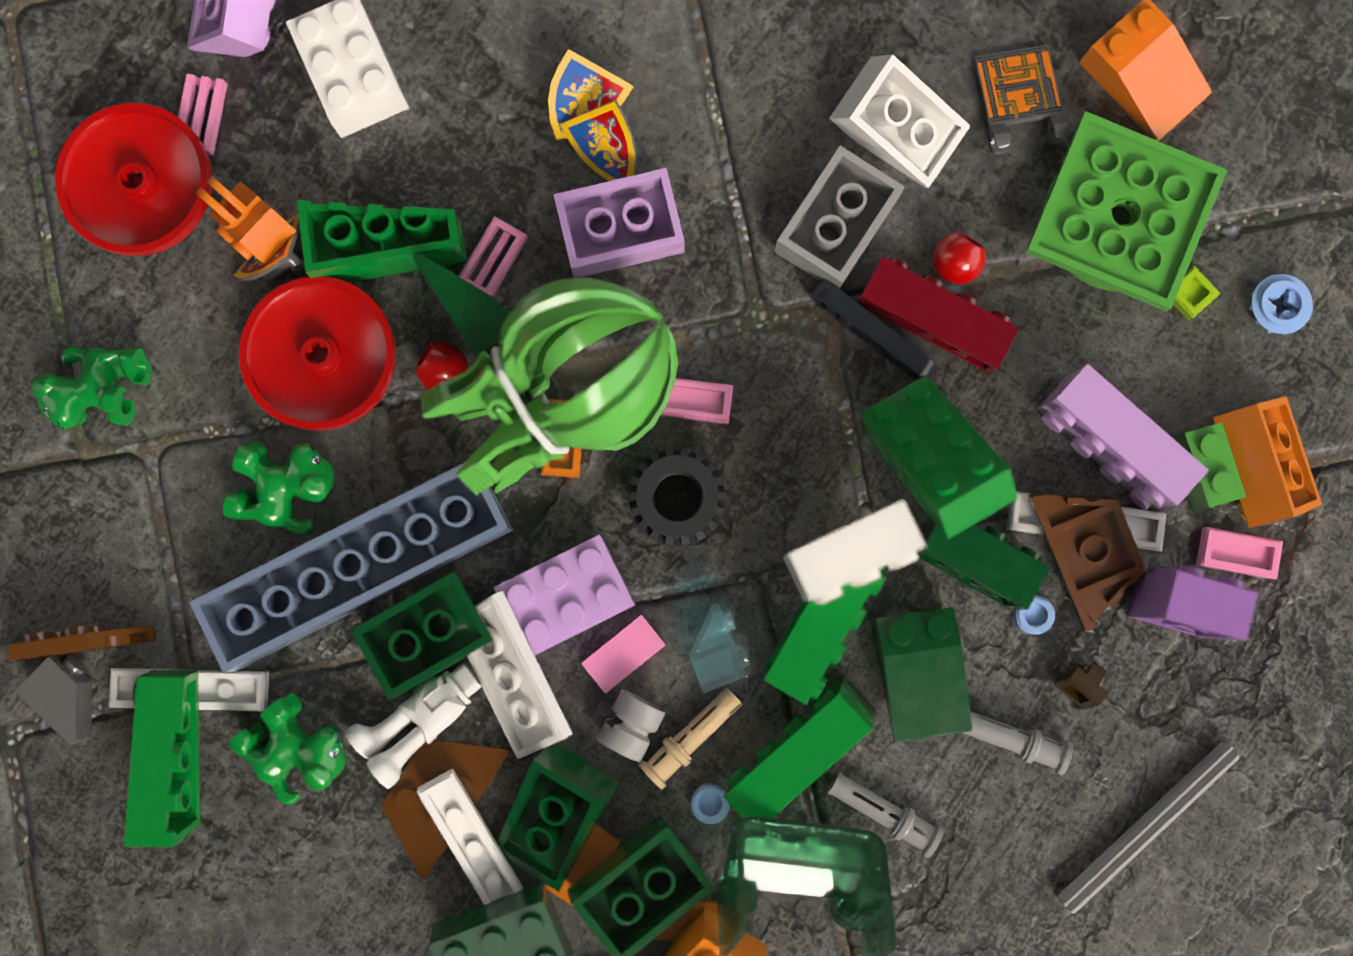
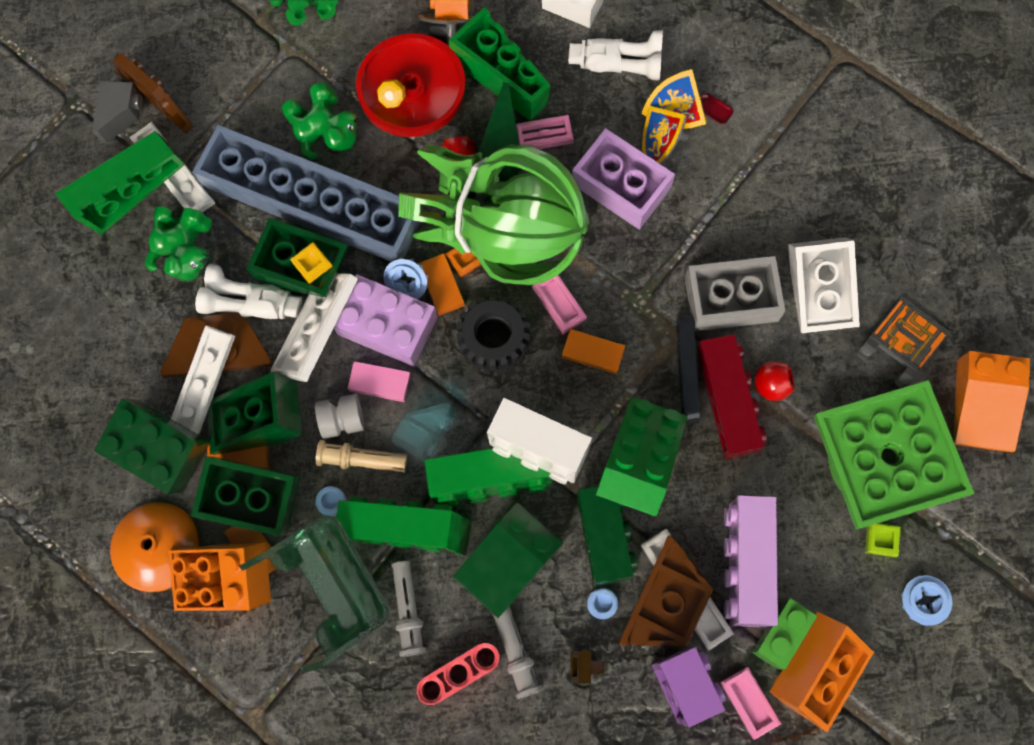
camera: 55 degrees right, 10 degrees down
none -> yellow tile [290,242,332,284]
none -> yellow tile [377,79,406,108]
none -> light blue gear [384,257,428,299]
none -> coral beam [417,643,500,705]
none -> orange tile [418,254,465,316]
none -> orange tile [562,329,625,375]
none -> white piece [569,30,663,80]
none -> dark red piece [701,93,733,124]

